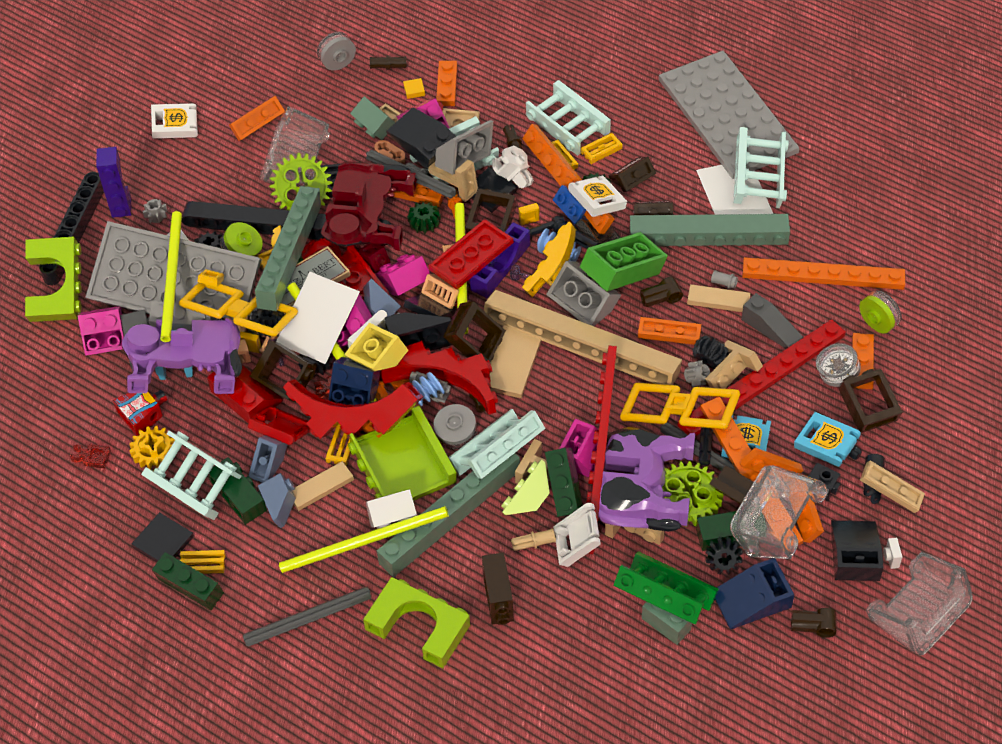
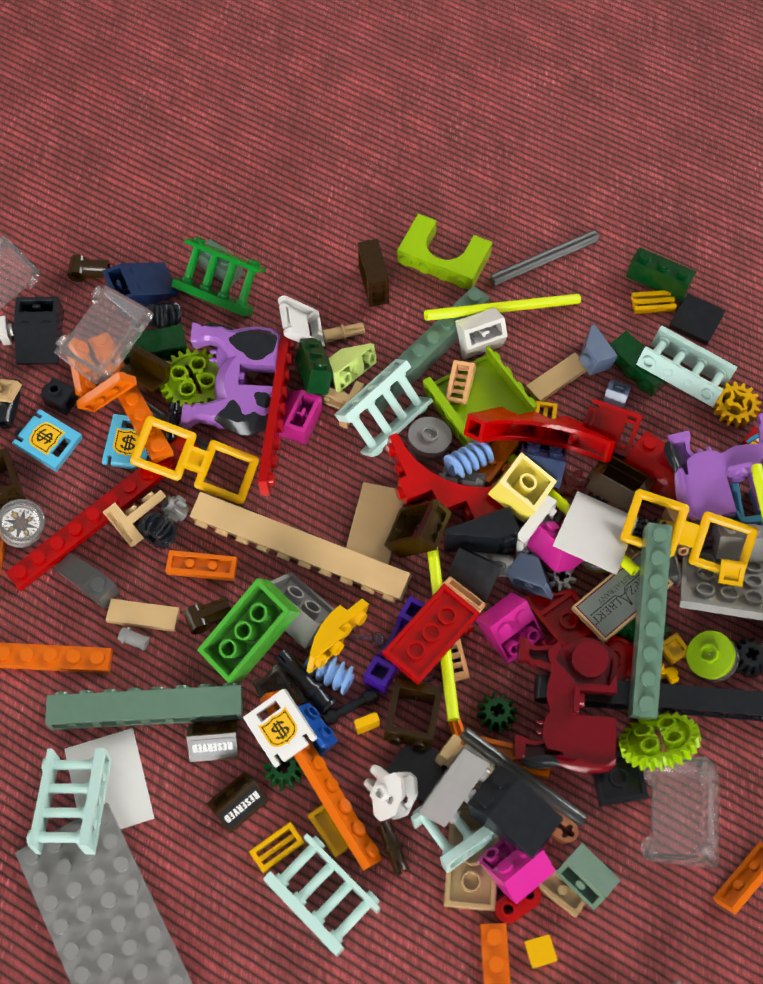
camera: 175 degrees right, 10 degrees up
none -> light nougat slope [445,360,476,405]

